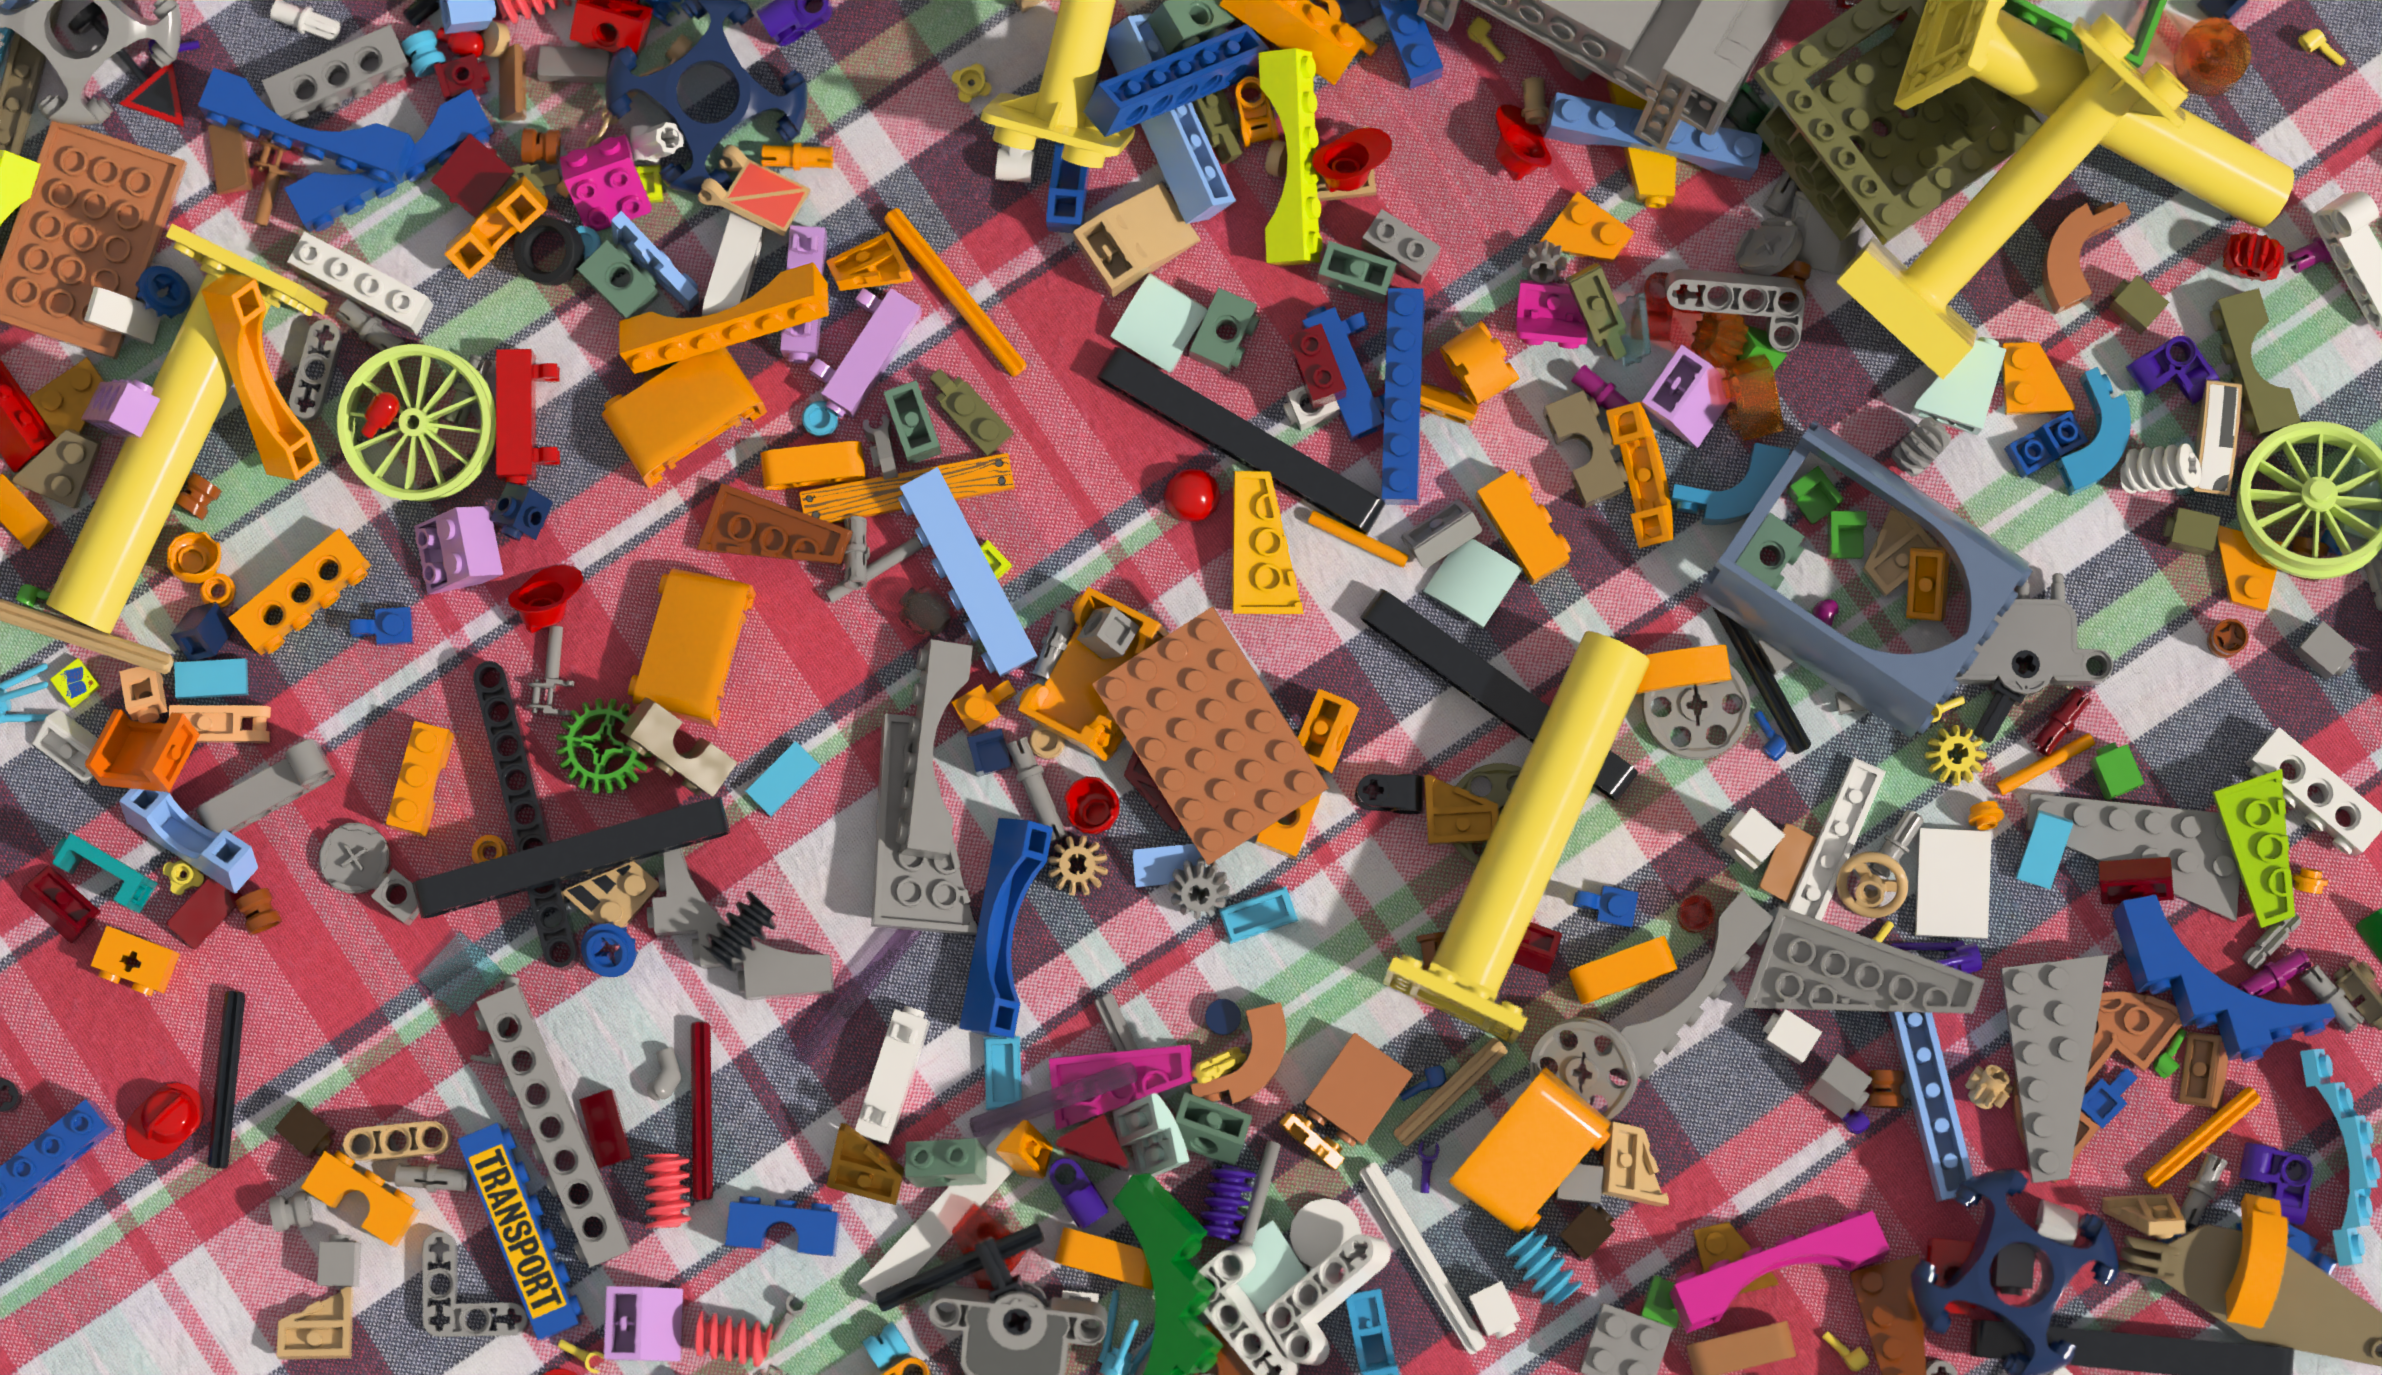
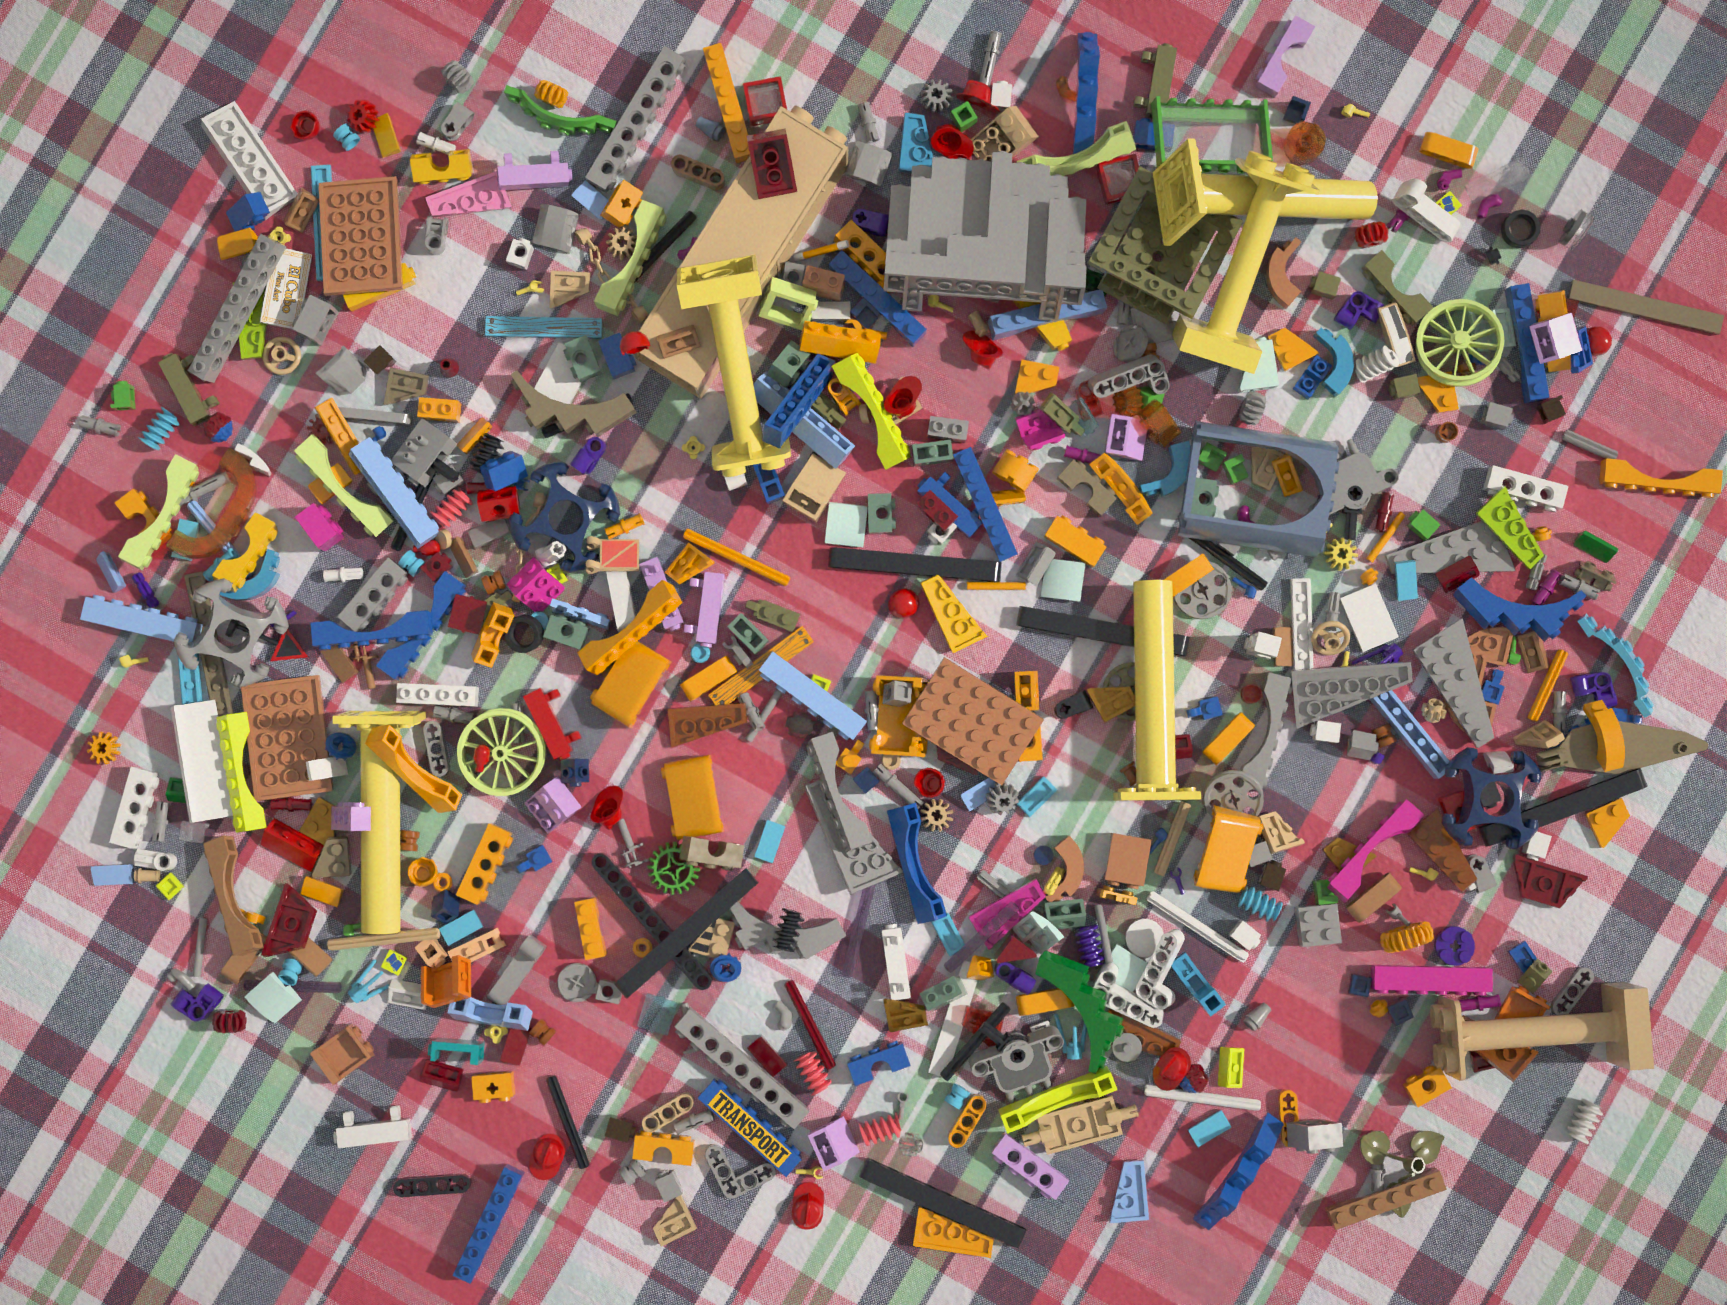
camera: 30 degrees left, 5 degrees up
none -> dark red pin [270,797,312,812]

